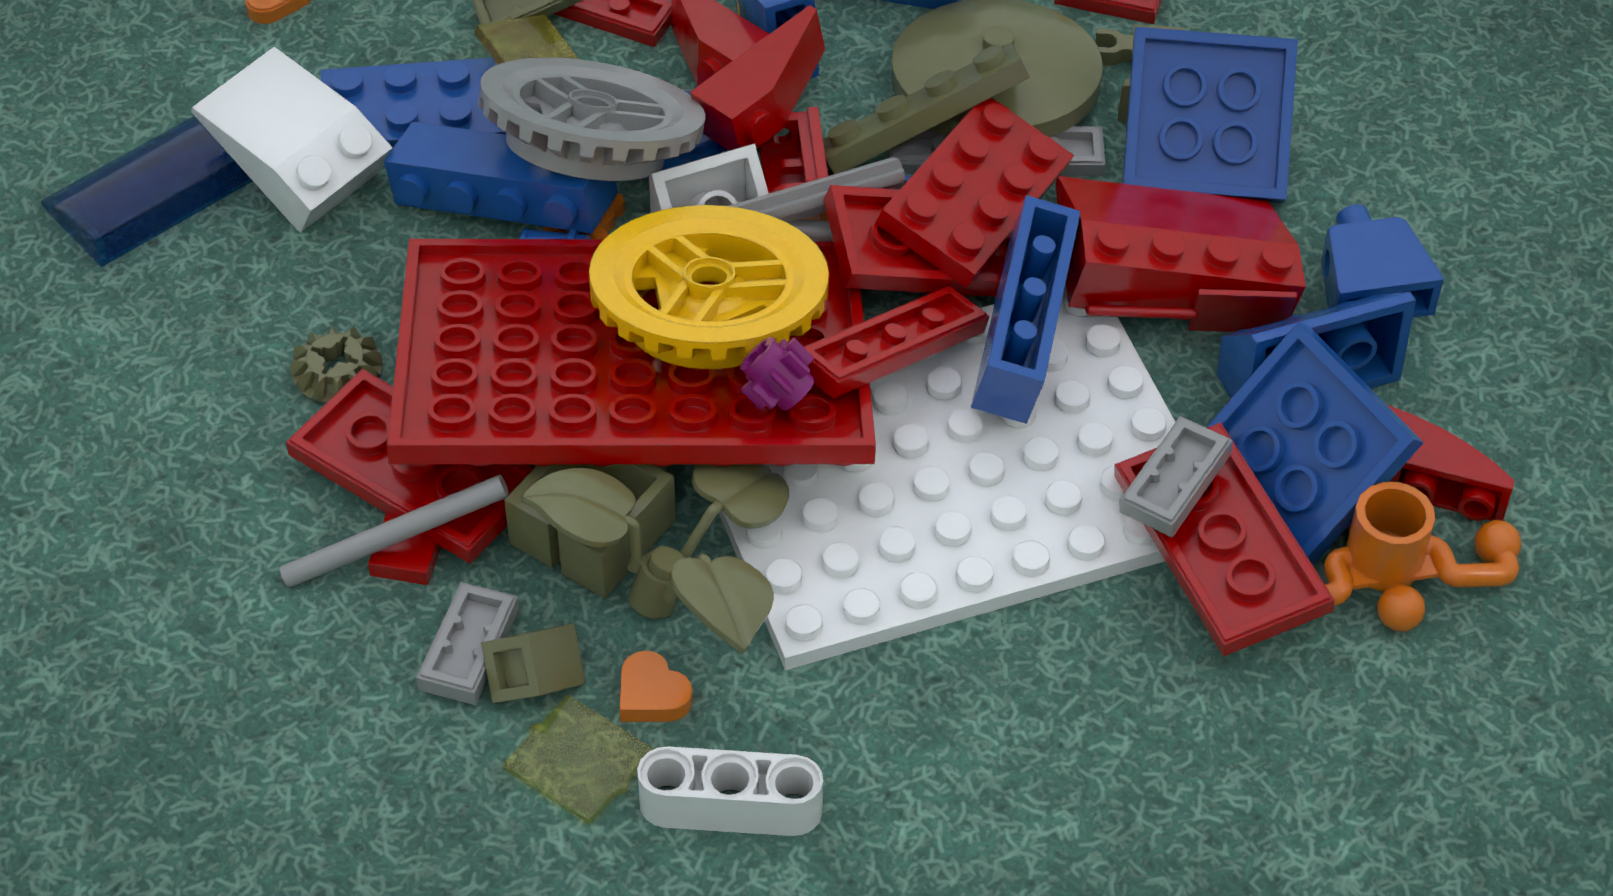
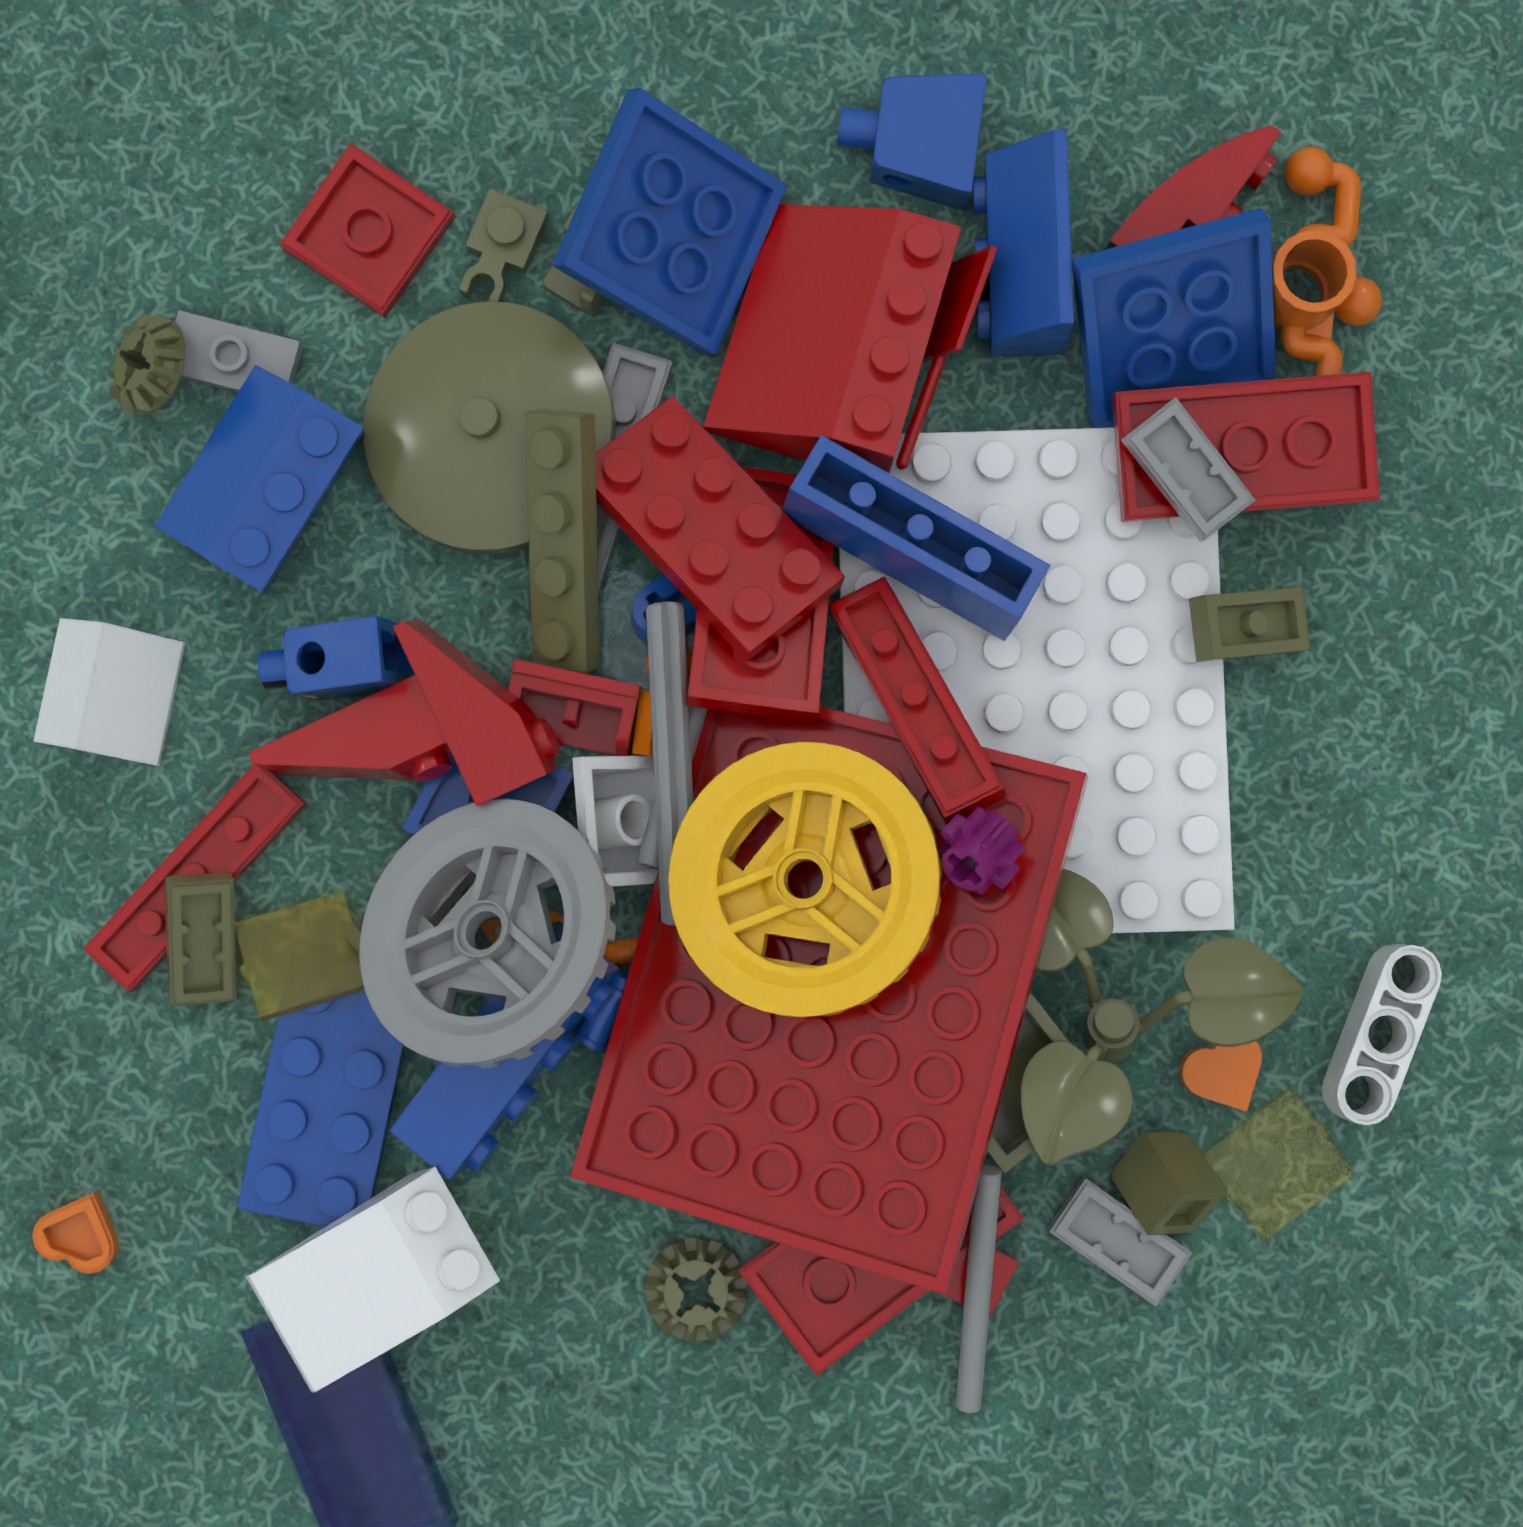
camera: 75 degrees left, 35 degrees up
none -> olive plate [1189,587,1310,662]

